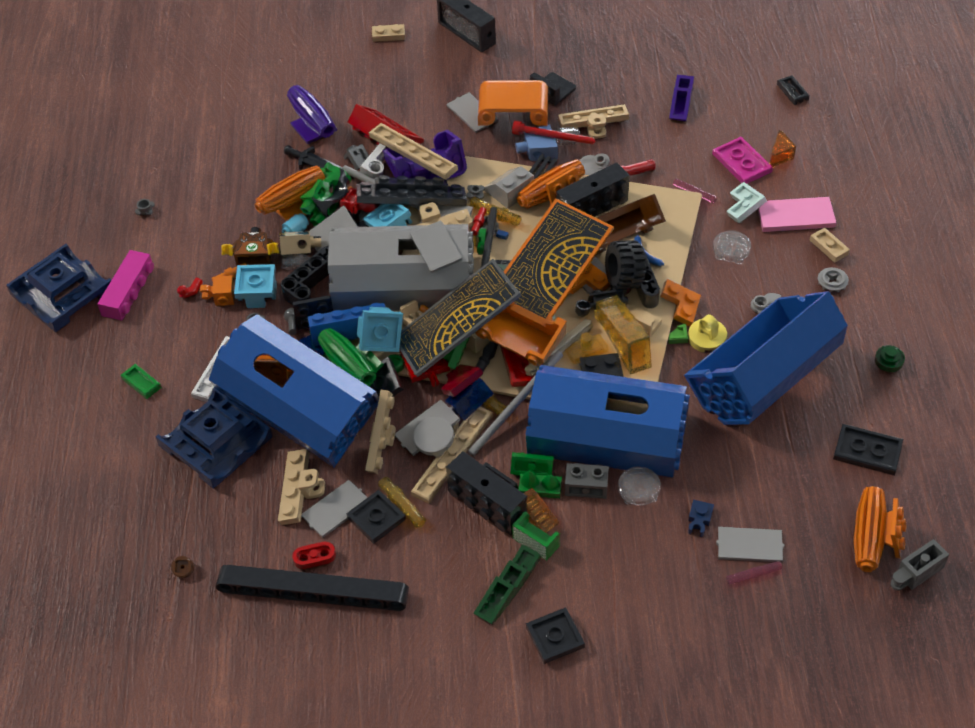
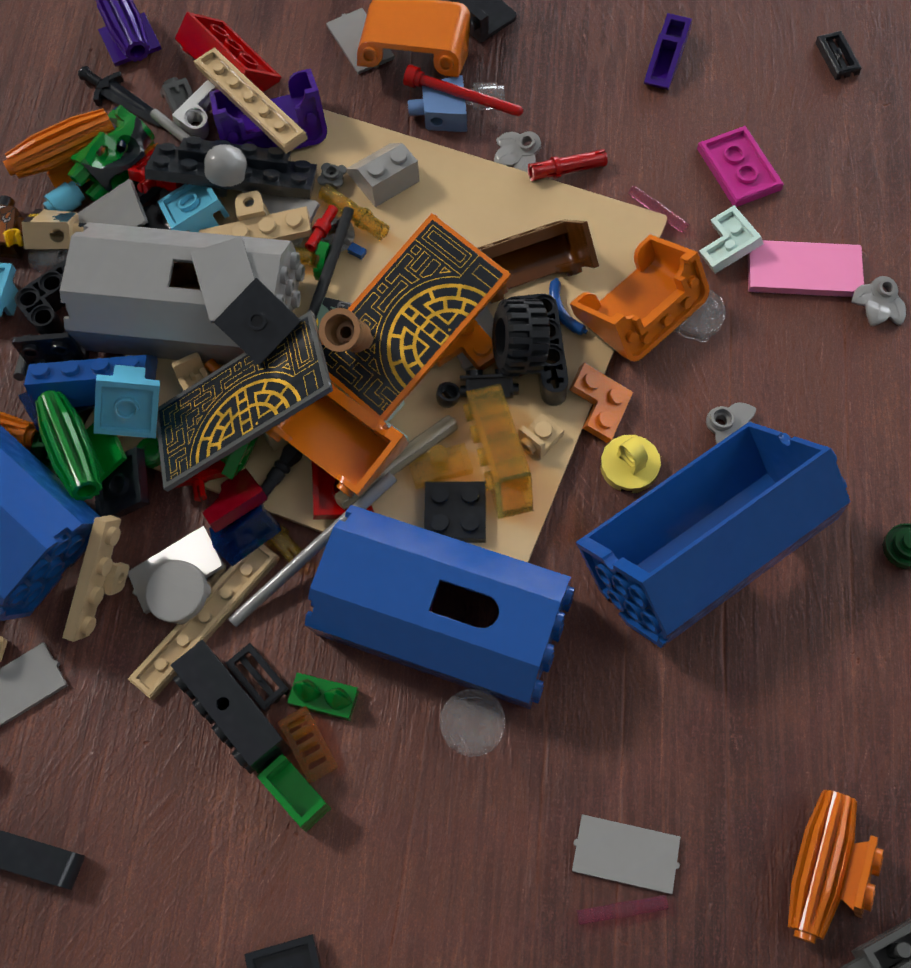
camera: 10 degrees right, 15 degrees up
black plate [346,490,406,544] -> none
clear yellow pin [378,476,426,528] -> none
dark green slope [473,544,542,625] -> none
green tile [510,452,554,476] -> none
orange plate [517,159,585,208] -> none
black tile [529,154,557,179] -> none
black brick [556,162,630,217] -> none
tan plate [558,104,629,139] -> none
dark grey brick [565,463,609,499] -> none
bright green tile [669,324,688,344] -> none
dark blue plate [688,499,714,537] -> none
clear orange slope [770,130,796,167] -> none
tan plate [810,228,850,263] -> none
light grey gear [818,267,849,293] -> none
black tile [833,424,904,476] -> none
none -> light grey hair [204,144,247,187]
none -> black plate [214,278,302,366]
none -> medium nougat plant [319,308,374,353]
none -> orange windscreen [570,234,709,362]
none -> light grey plate [852,276,906,327]

